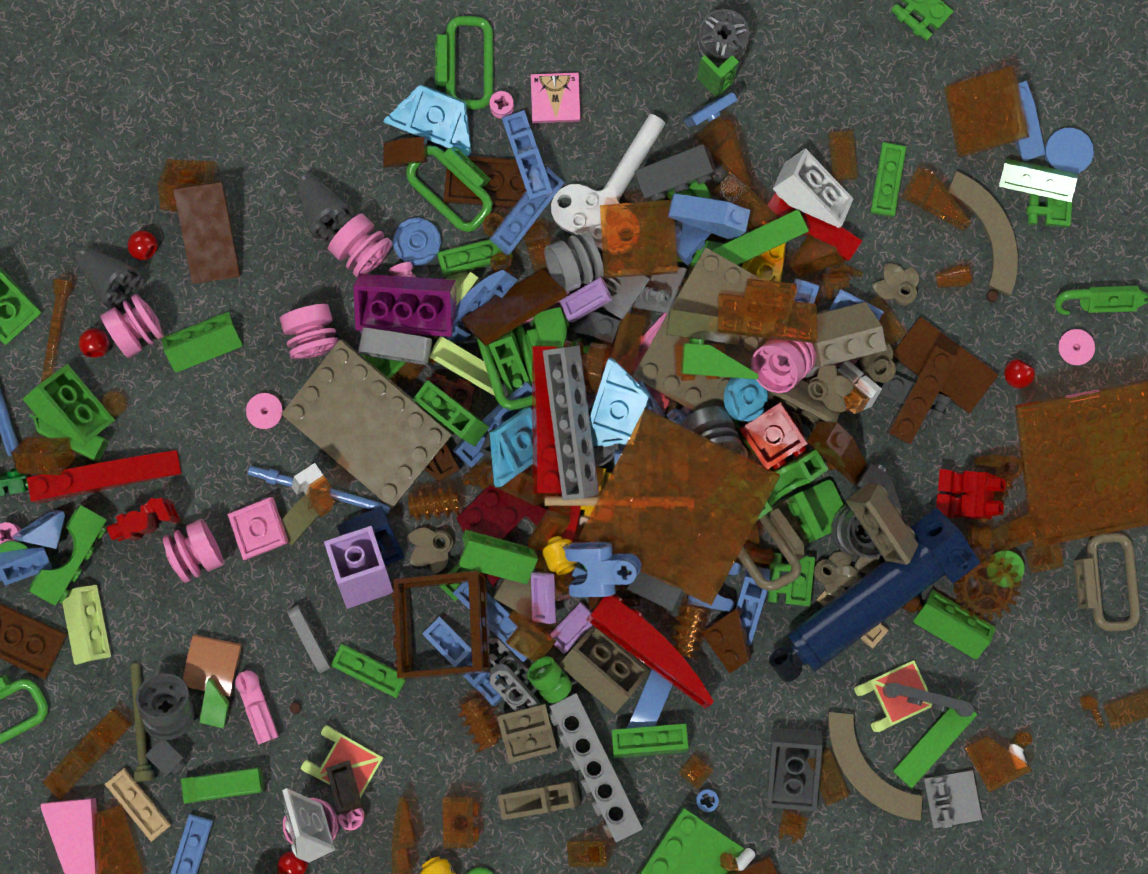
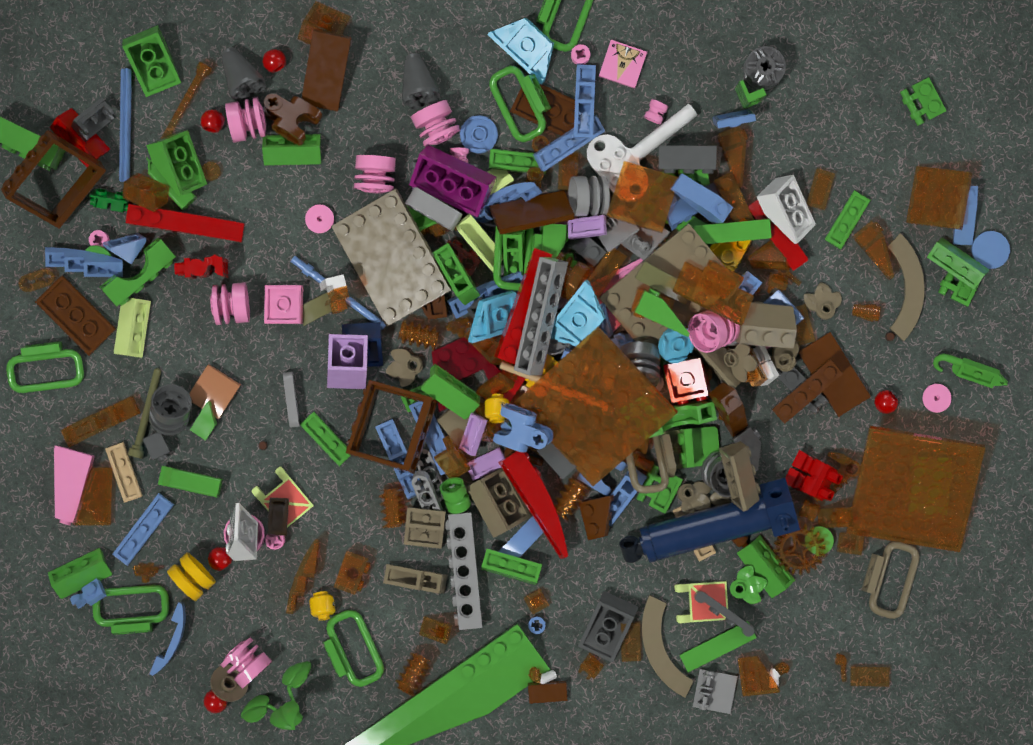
camera: 20 degrees right, 5 degrees up
bright pink piece [235,670,279,745] -> none
reddish brown slope [383,137,427,167] -> none
none -> reddish brown piece [264,94,323,146]
none -> bright pink wheel [644,99,668,125]
none -> bright green plate [730,565,767,604]

